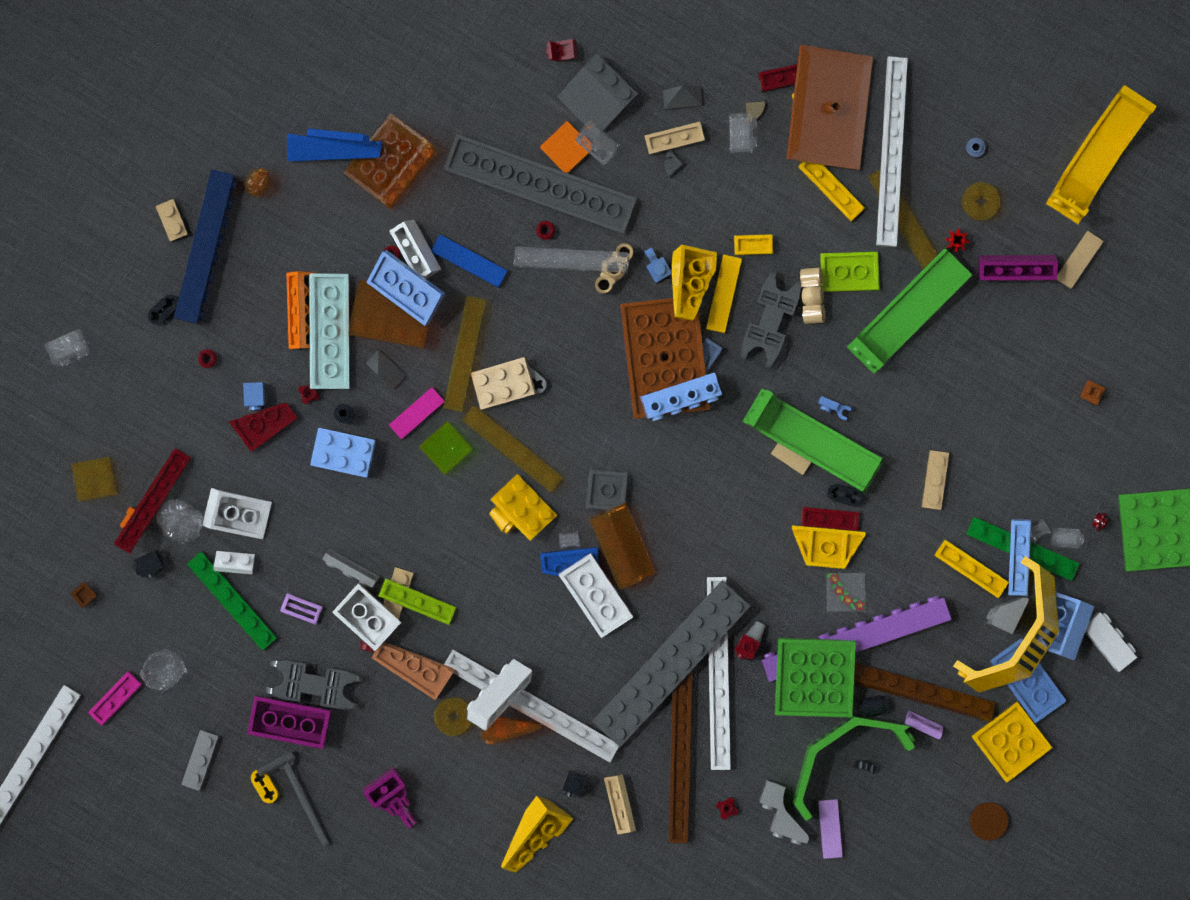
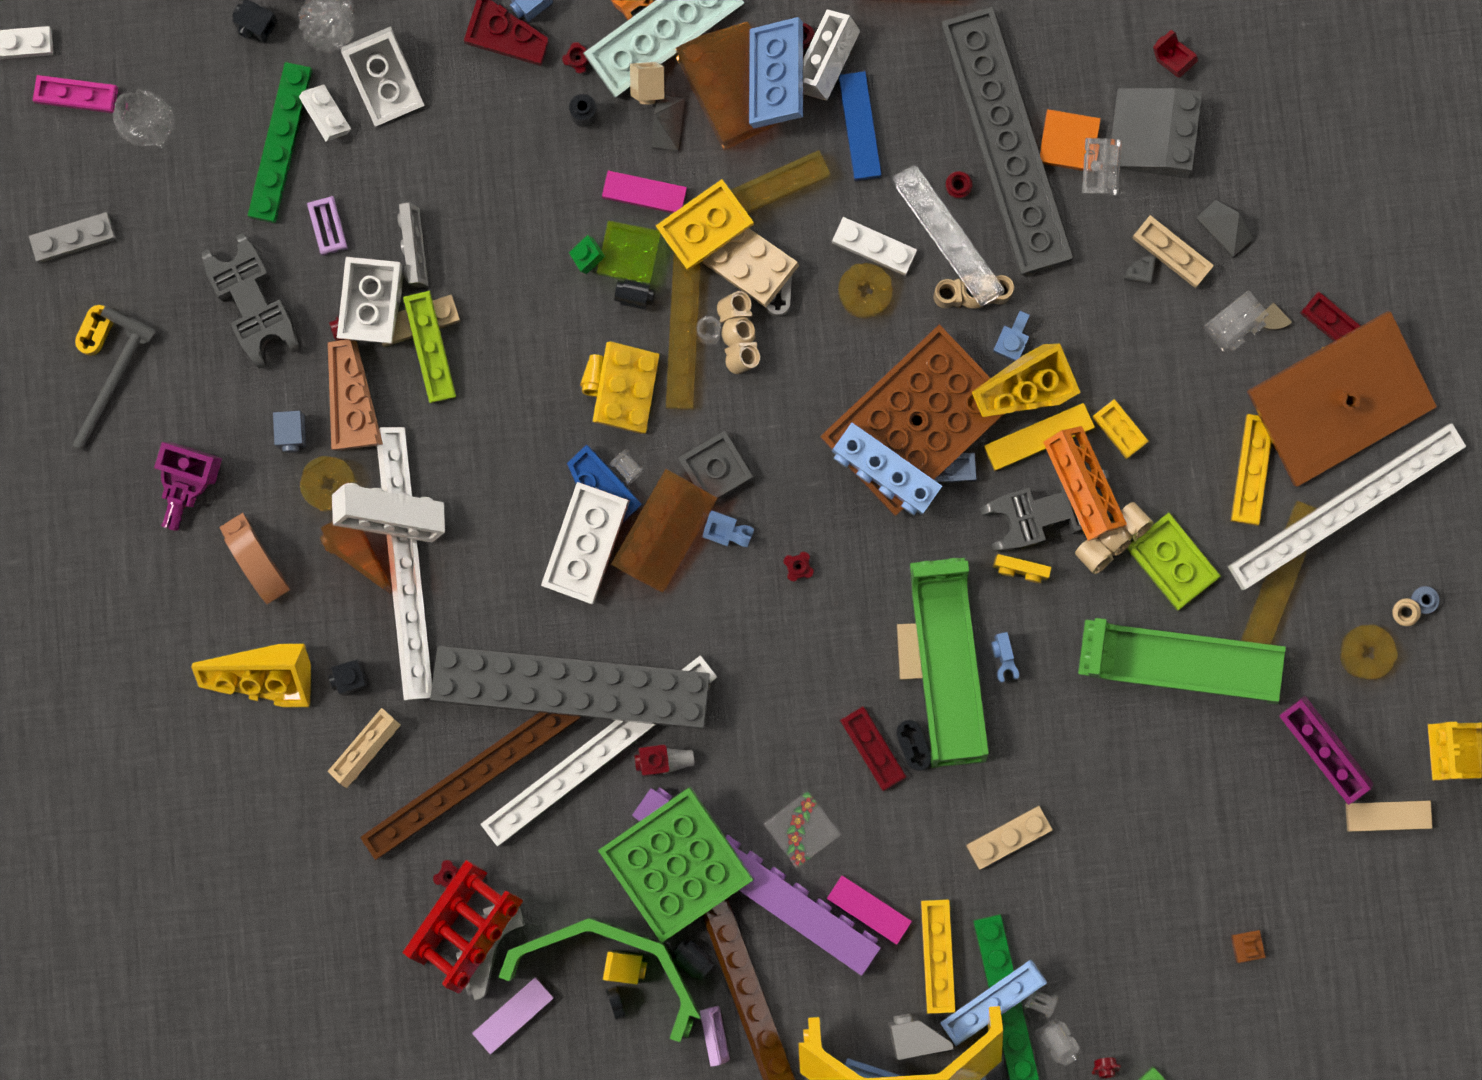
camera: 55 degrees right, 5 degrees down
magenta brick [247,695,332,749] -> none
light blue brick [310,428,376,478] -> none
yellow wing [791,525,866,569] -> none
red gear [945,228,969,253] -> none
none -> nougat arch [220,513,290,604]
none -> sand blue brick [273,411,306,453]
none -> red fence [402,860,523,994]
none -> green plate [569,235,605,275]
none -> yellow slope [603,950,647,984]
none -> black brick [614,278,655,310]
none -> tan brick [630,62,664,104]
none -> yellow plate [656,179,754,271]
none -> clear bush [697,316,721,345]
none -> medium blue plate [702,510,754,547]
none -> tan piece [717,291,760,374]
none -> dark red plate [783,551,814,582]
none -> dark pink tile [827,875,912,944]
none -> white plate [832,217,917,276]
none -> clear yellow plate [838,263,893,318]
none -> yellow plate [993,554,1051,583]
none -> orange fence [1043,426,1127,541]
none -> tan plate [1393,598,1421,626]

